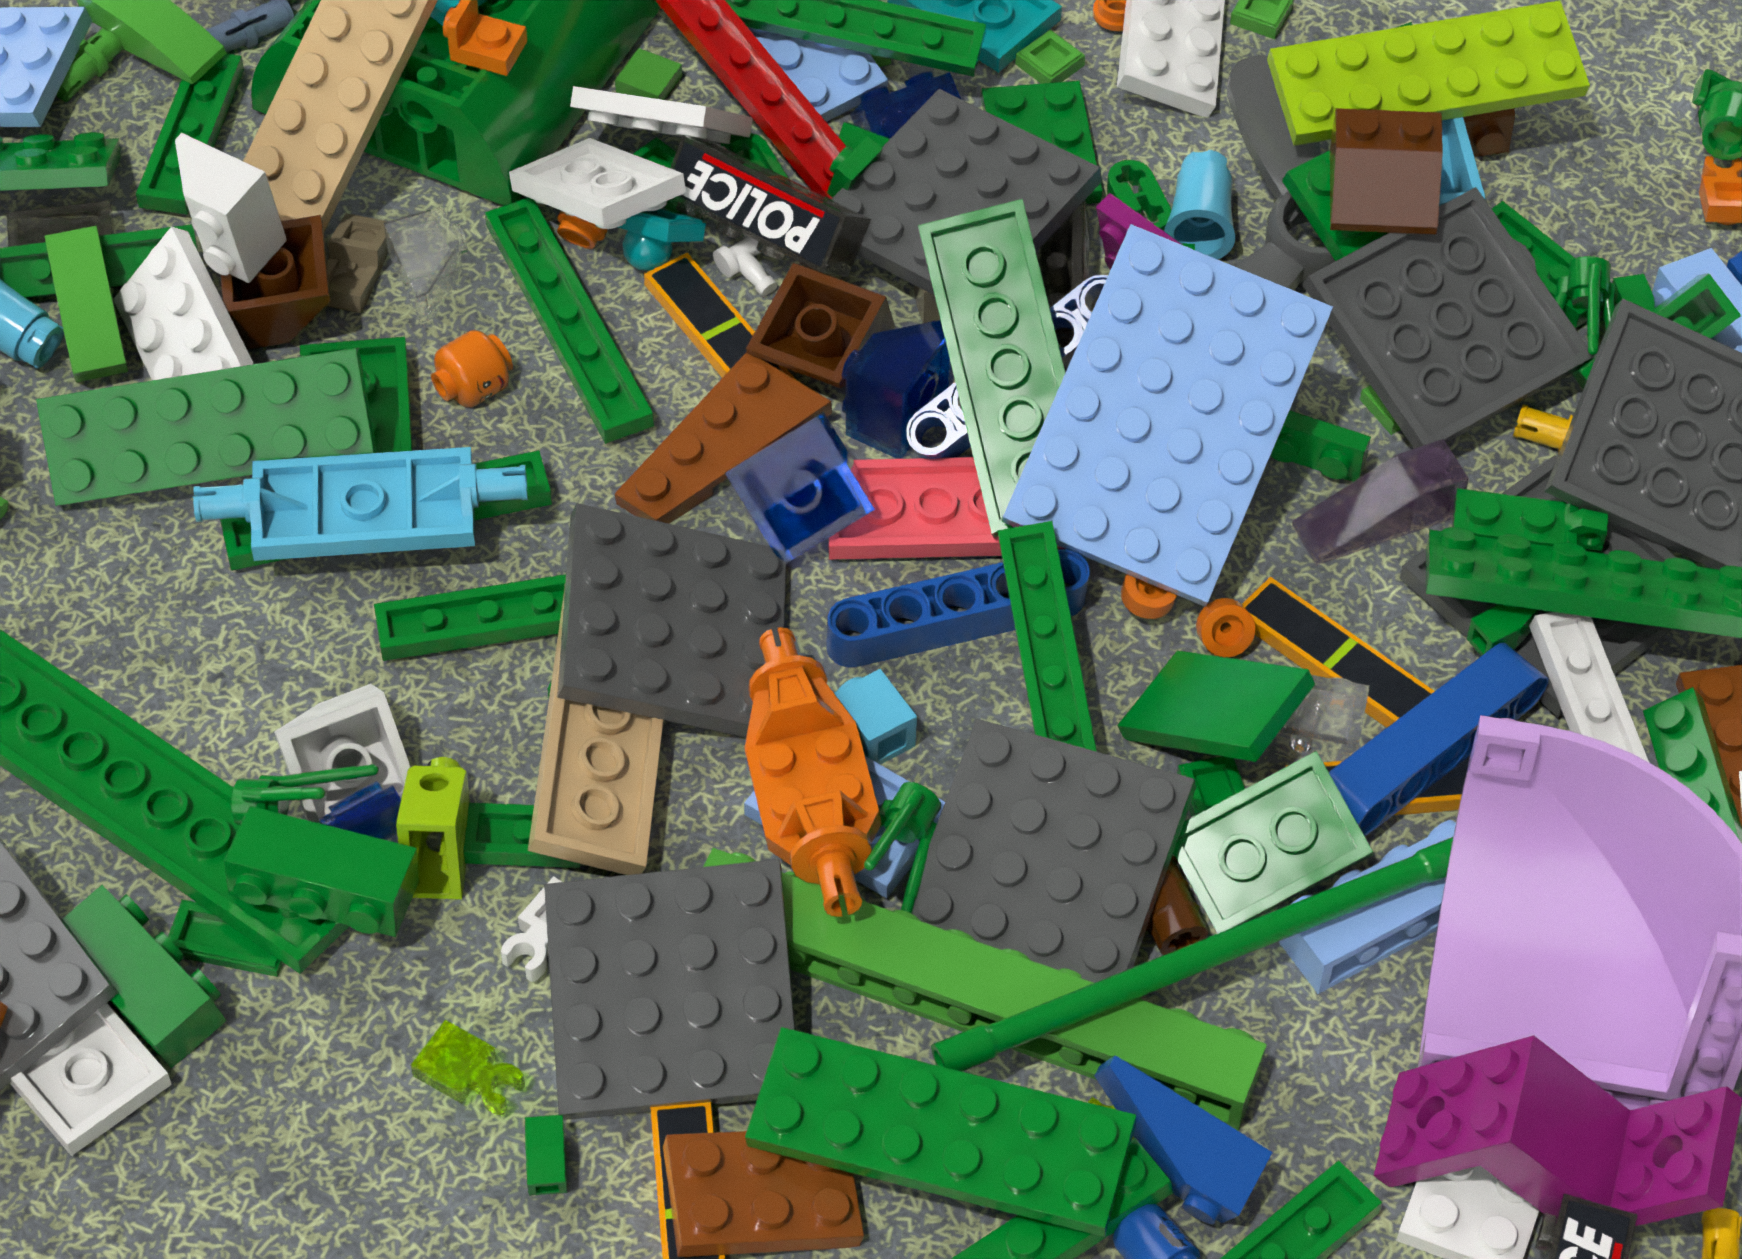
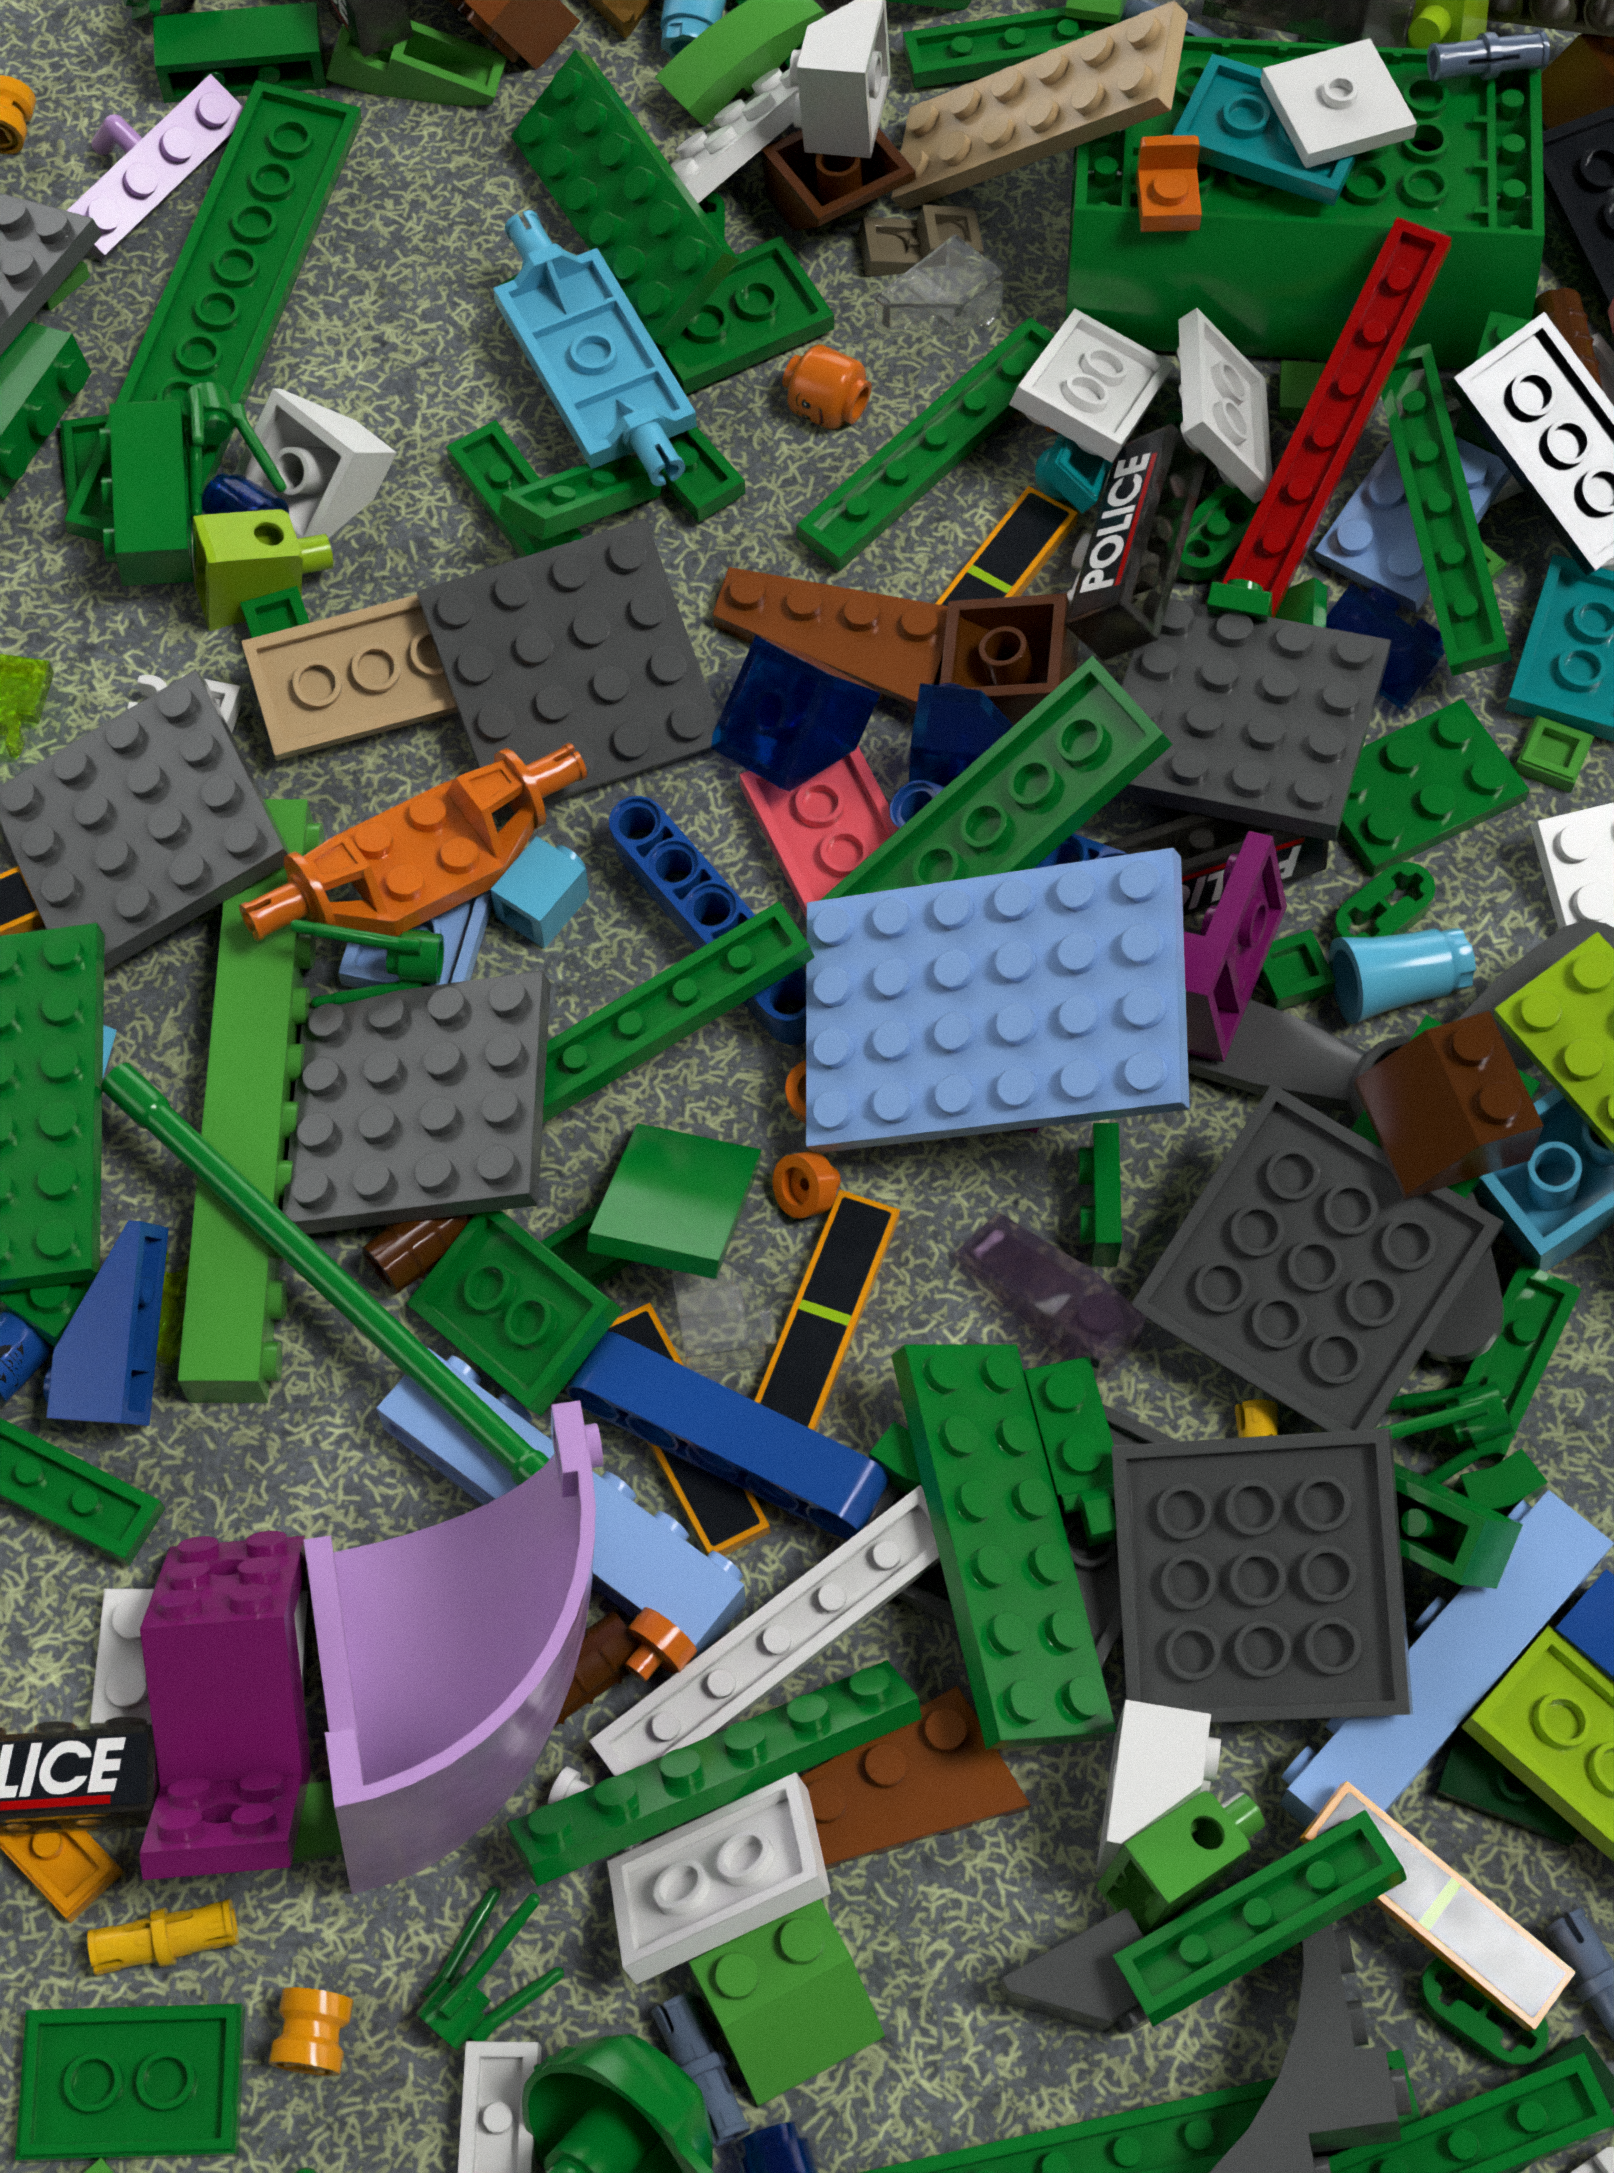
camera: 70 degrees right, 10 degrees up
none -> green plate [499,455,664,540]

